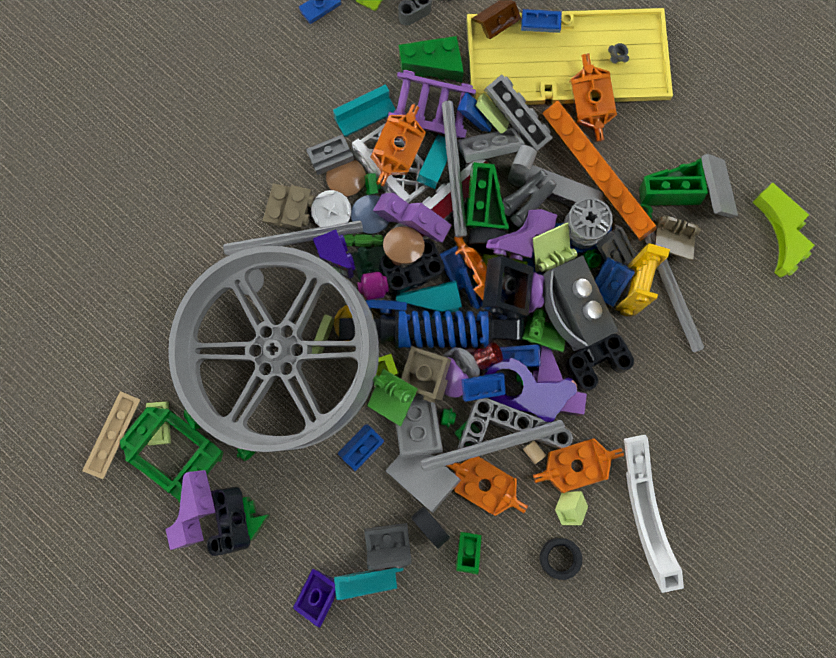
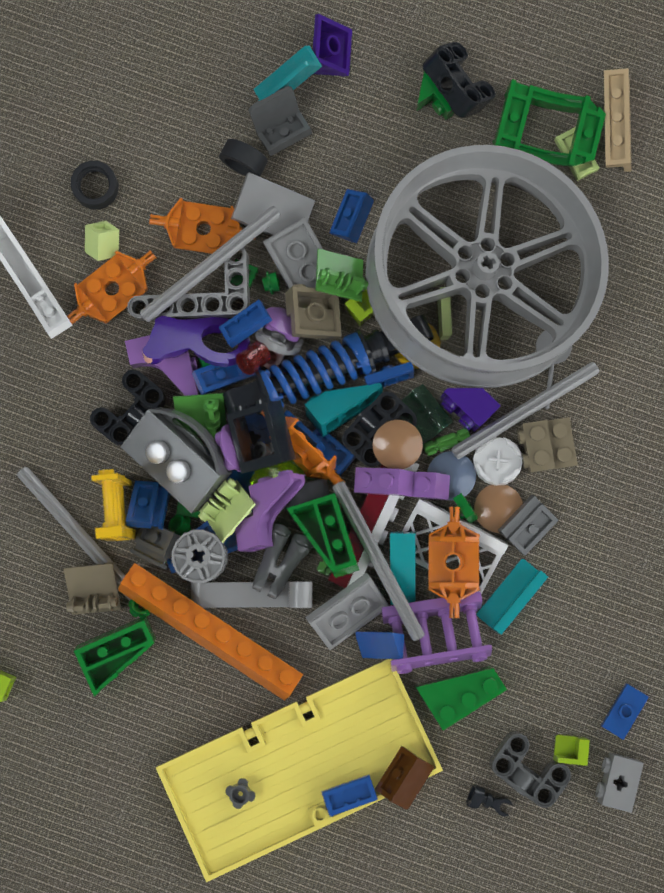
camera: 160 degrees right, 5 degrees up
medium lavender arch [166,470,215,550] -> none
magenta head [357,272,388,300] -> none
green slope [455,532,482,574] -> none
yellowish green tile [476,93,509,134] -> none
light grey brick [484,74,552,151] -> none
tan hinge [523,441,546,464] -> none
orange plate [569,53,617,142] -> none
light grey tile [701,154,738,218] -> none

